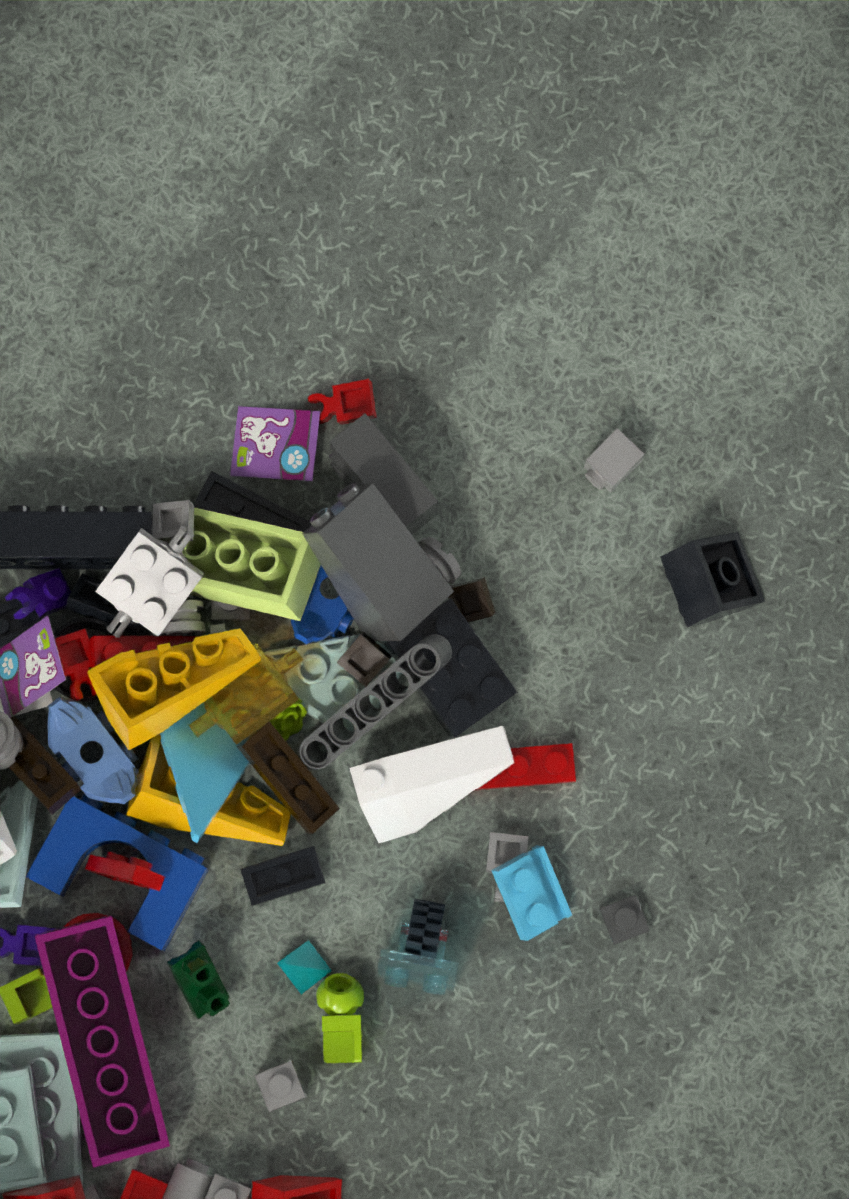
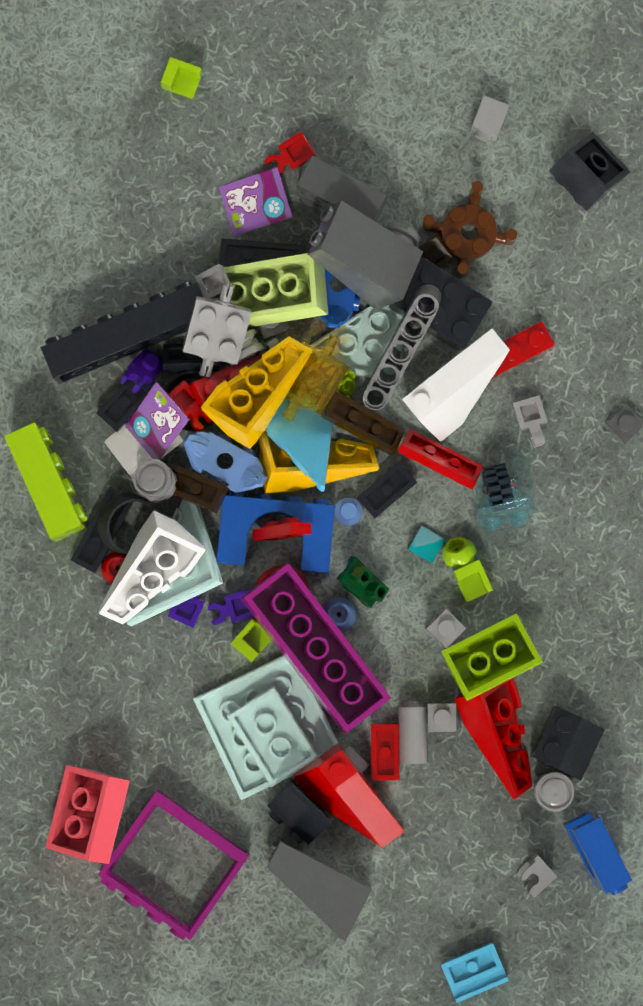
camera: 25 degrees left, 5 degrees up
dark brown plate [337,632,392,687] -> none
medium azure plate [491,845,572,941] -> none
none -> lime panel [160,57,202,99]
none -> medium blue plate [323,597,357,632]
none -> medium blue plate [335,498,363,526]
none -> red plate [398,429,484,490]
none -> reddish brown plate [423,181,517,279]
none -> lime slope [441,613,543,701]

